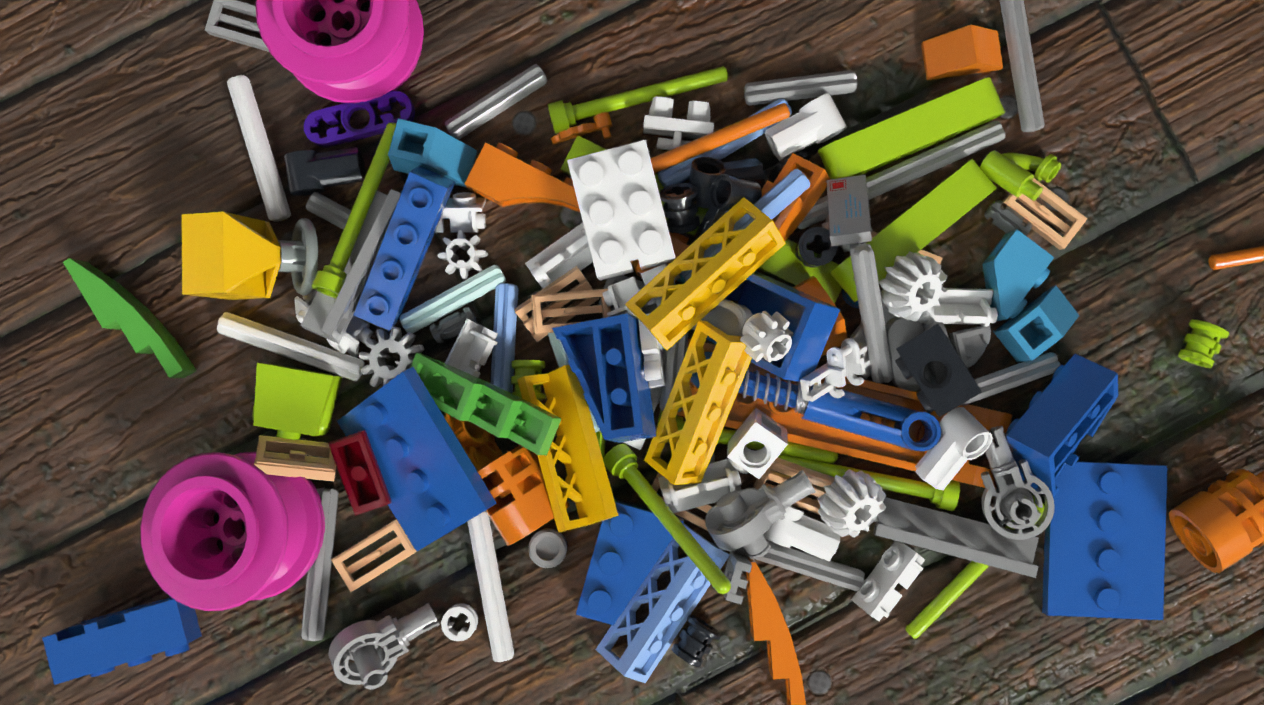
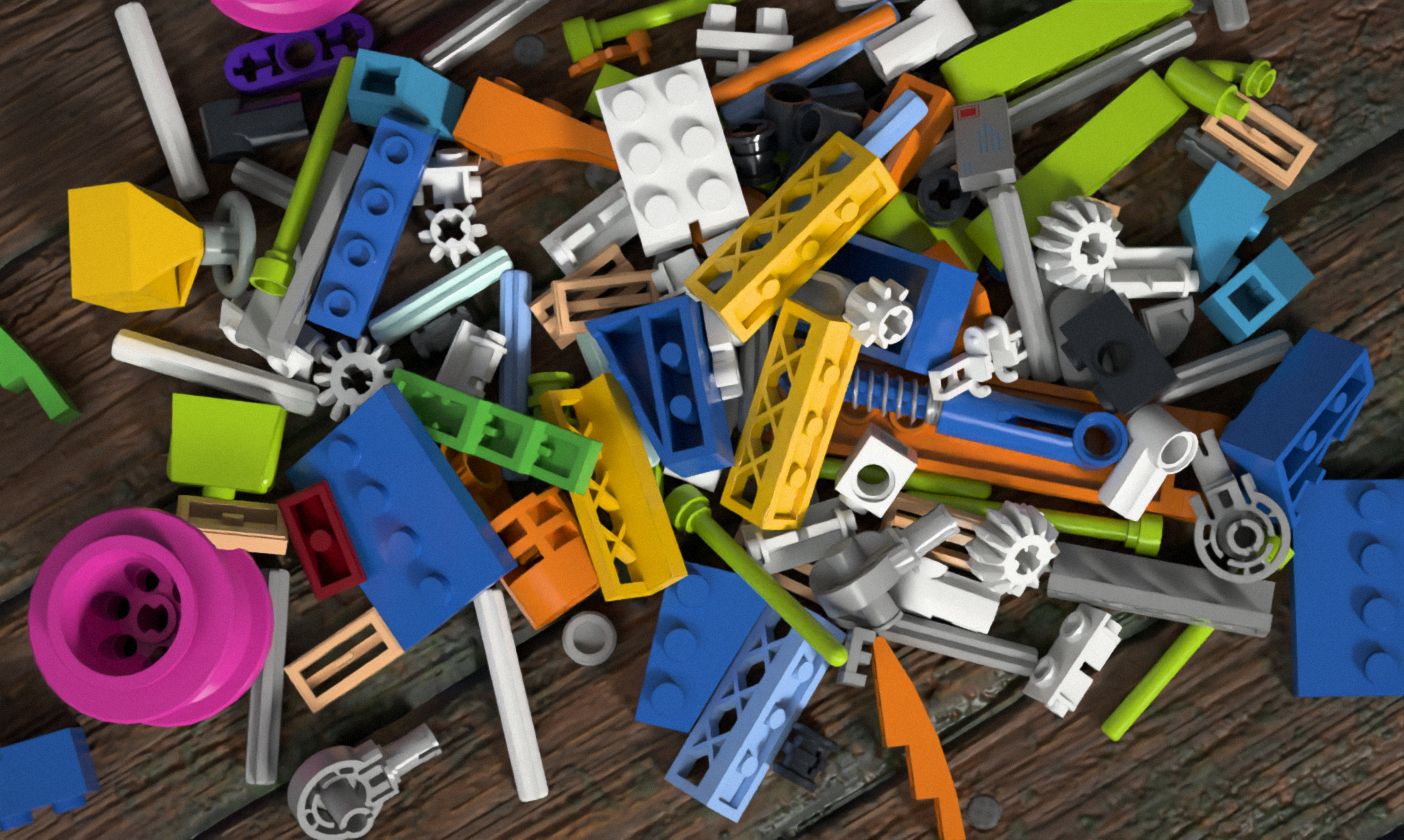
camera: 10 degrees left, 5 degrees down
white bush [441,603,478,641] -> none

